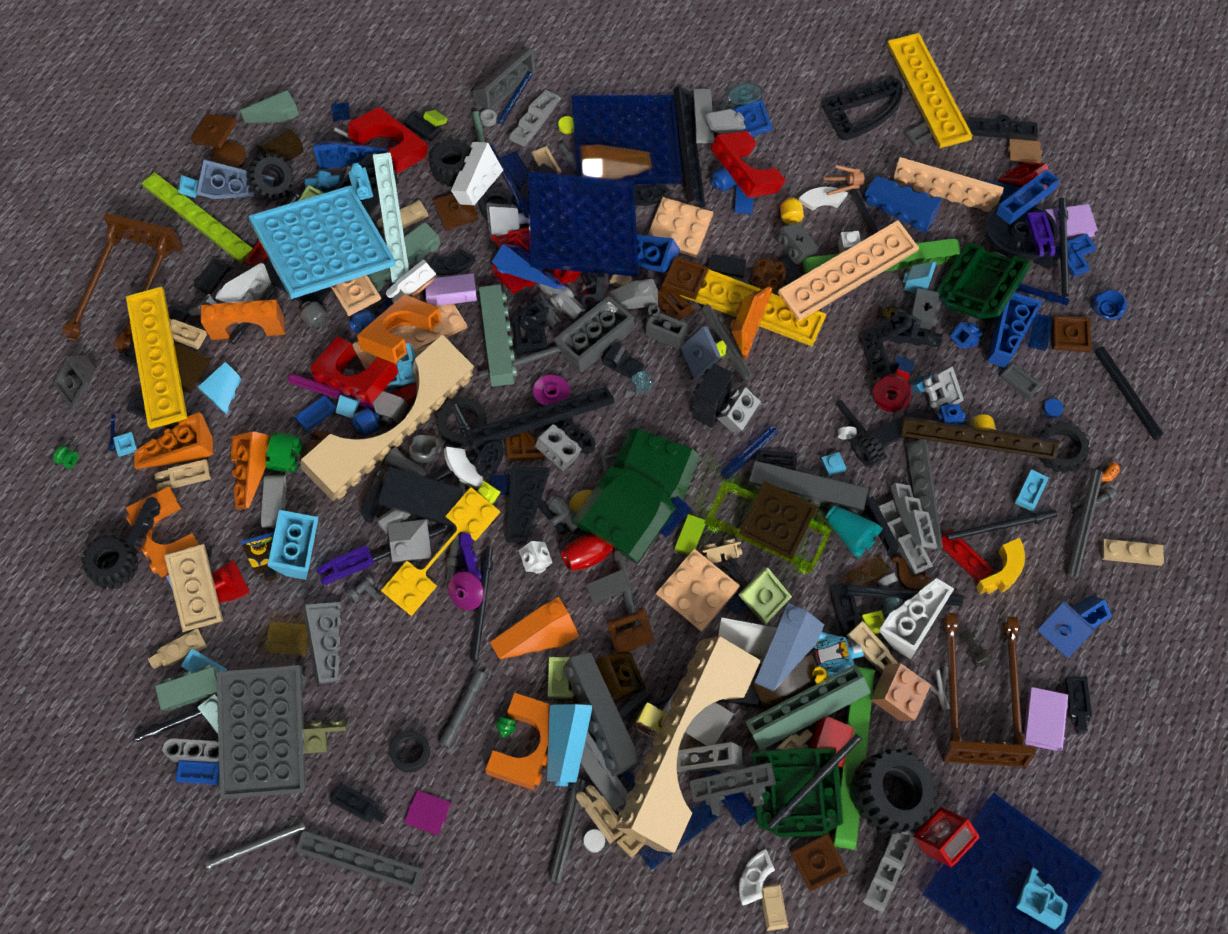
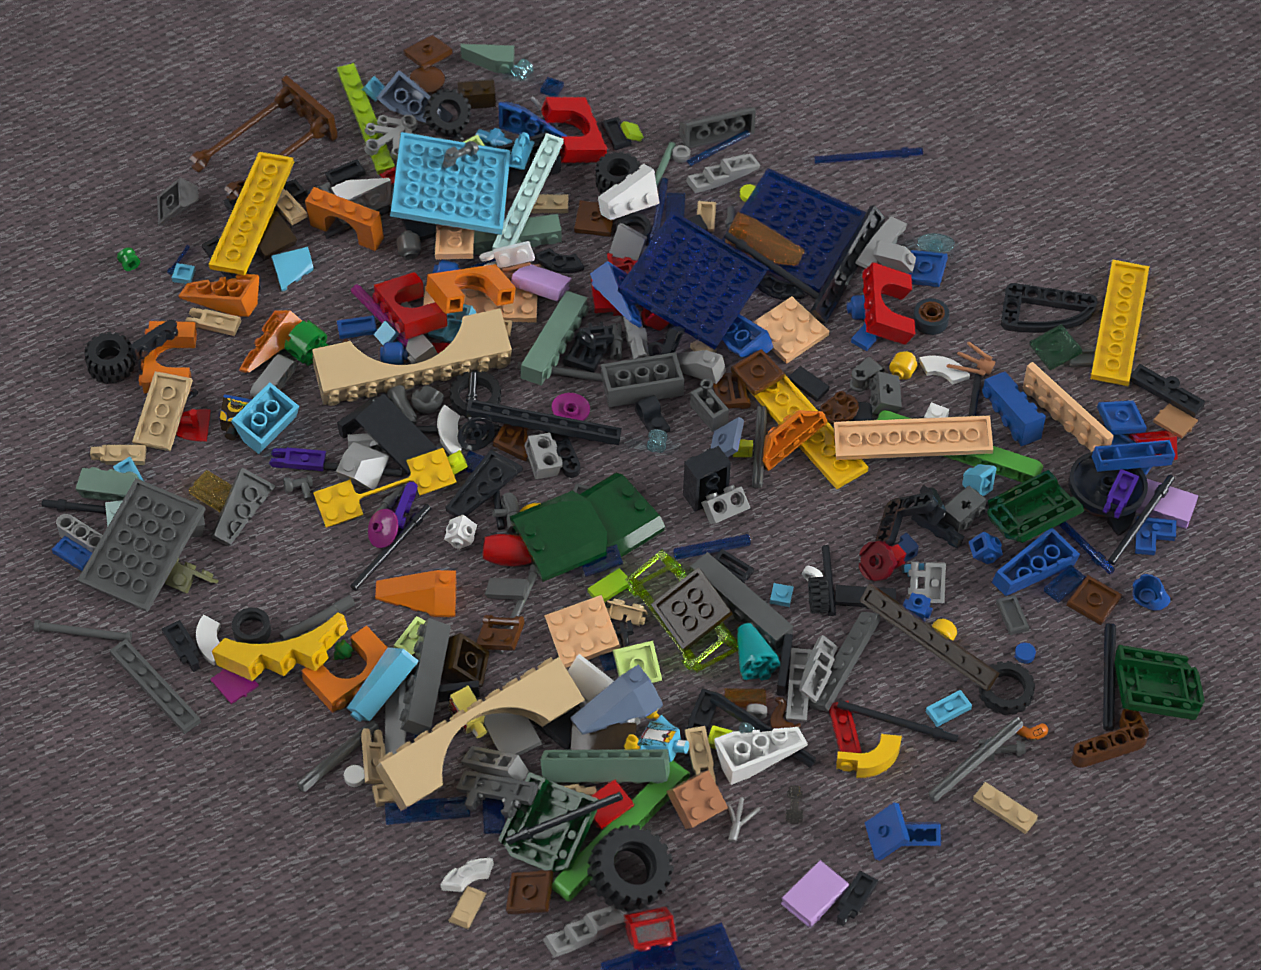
camera: 30 degrees right, 10 degrees down
reddish brown piece [943,613,1036,767] -> none
none -> white tile [196,615,221,665]
none -> yellow arch [212,613,348,681]
none -> light grey plant [364,115,417,159]
none -> dark grey hinge [442,141,479,168]
none -> clear light blue wheel [511,58,534,81]
none -> black bar [723,231,820,300]
none -> clear blue bar [814,147,923,164]
none -> dark grey piece [850,357,885,392]
none -> black wheel [913,298,949,335]
none -> clear green tile [1029,324,1082,371]
none -> reddish brown beam [1071,708,1149,768]
none -> blue plate [1097,400,1147,435]
none -> dark green wedge [1115,645,1205,720]

